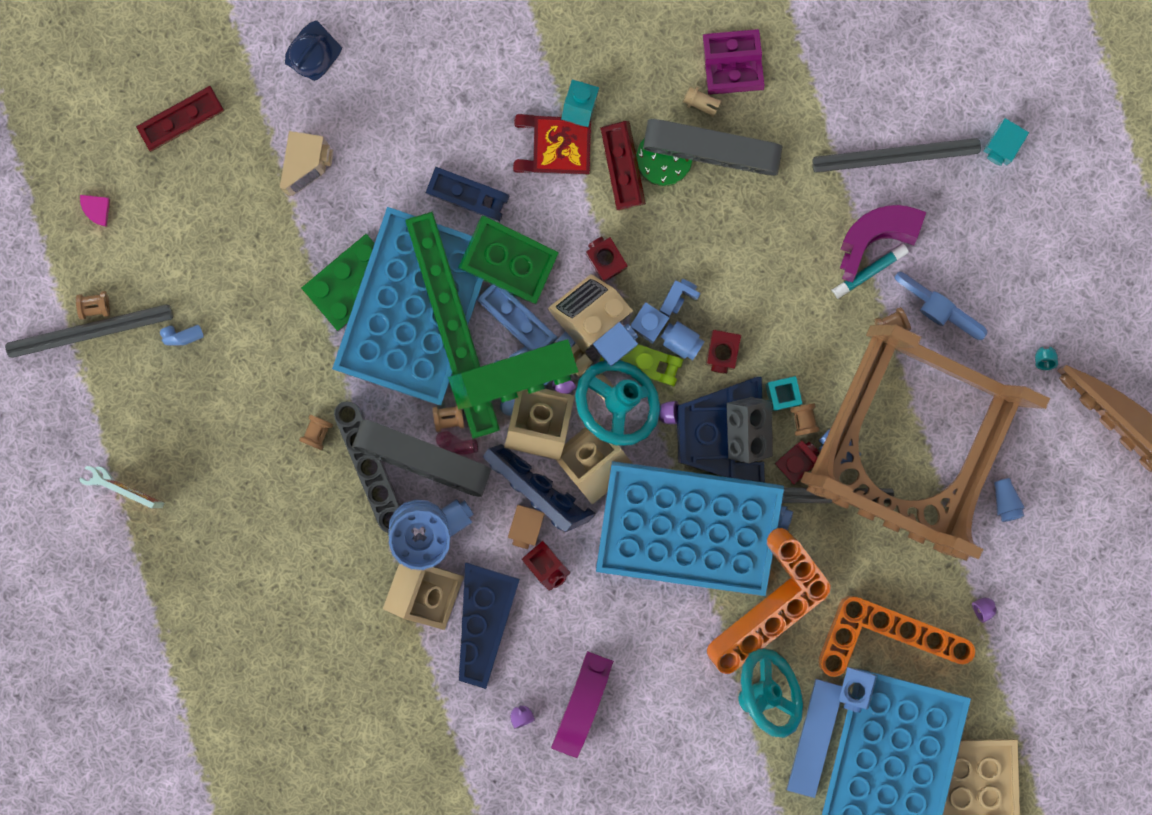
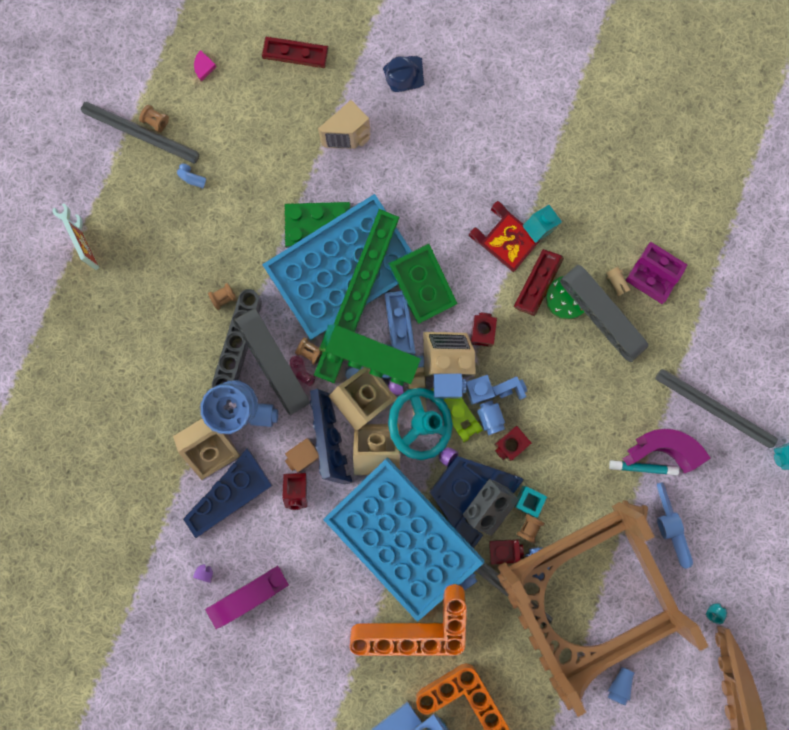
camera: 40 degrees right, 5 degrees down
dark blue plate [425,166,510,222] -> none
teal piece [738,648,803,738] -> none

